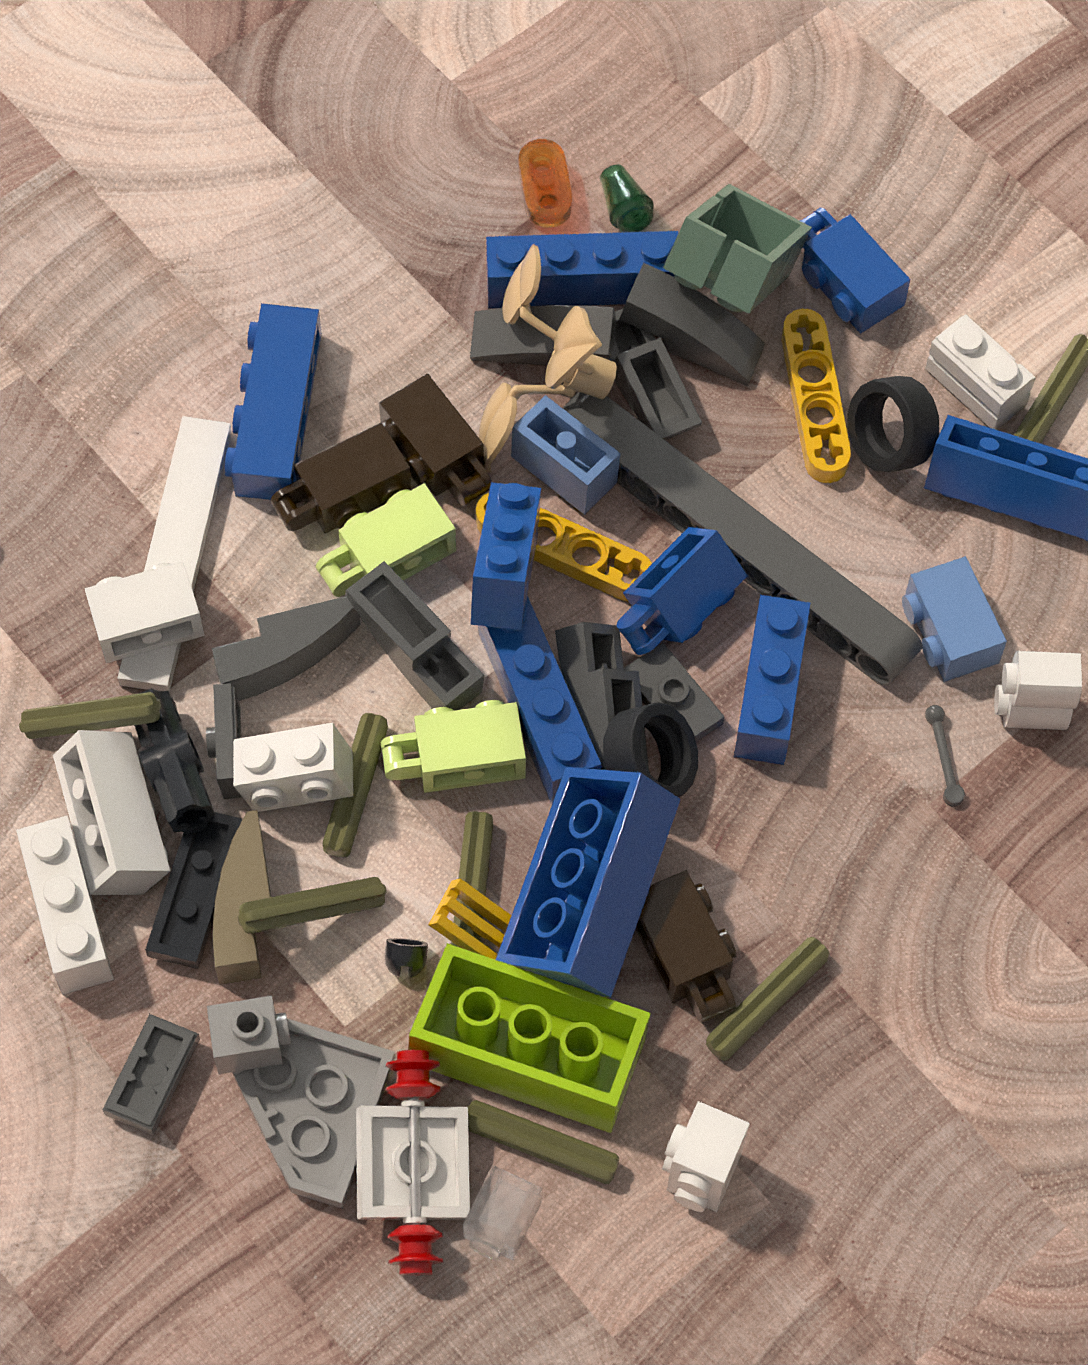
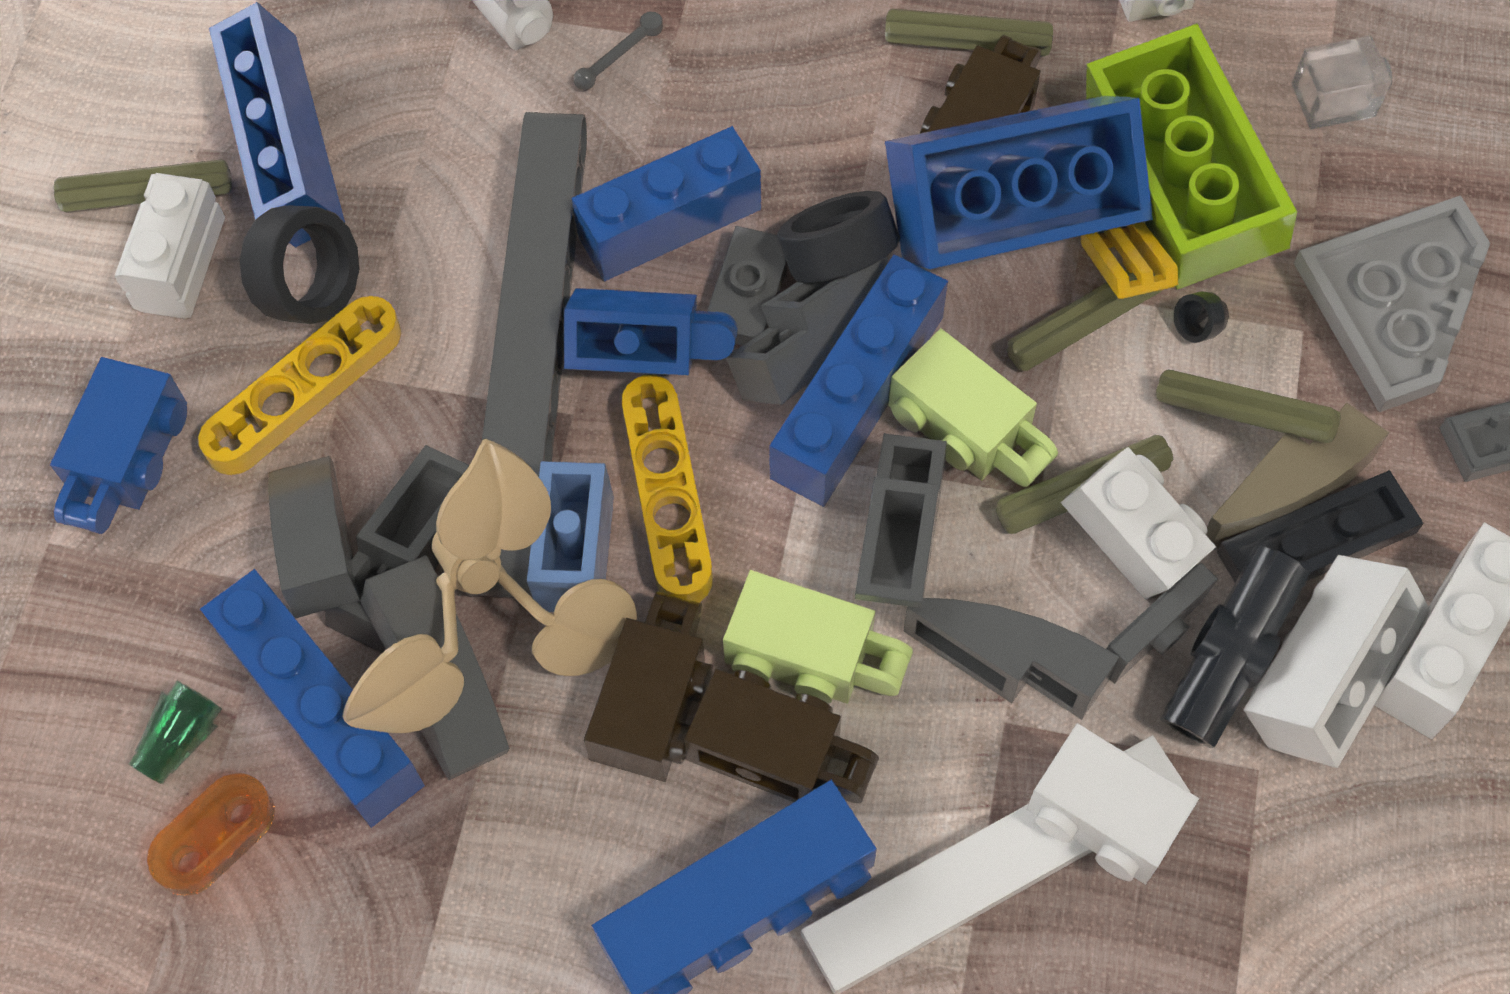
camera: 125 degrees left, 0 degrees up
olive axle [19,692,162,739] -> none
light grey brick [207,996,291,1074] -> none
white plate [356,1050,470,1276] -> none
olive axle [468,1100,619,1184] -> none
blue brick [470,482,541,630] -> none
sand green piece [663,184,812,314] -> none
medium blue brick [902,556,1007,682] -> none

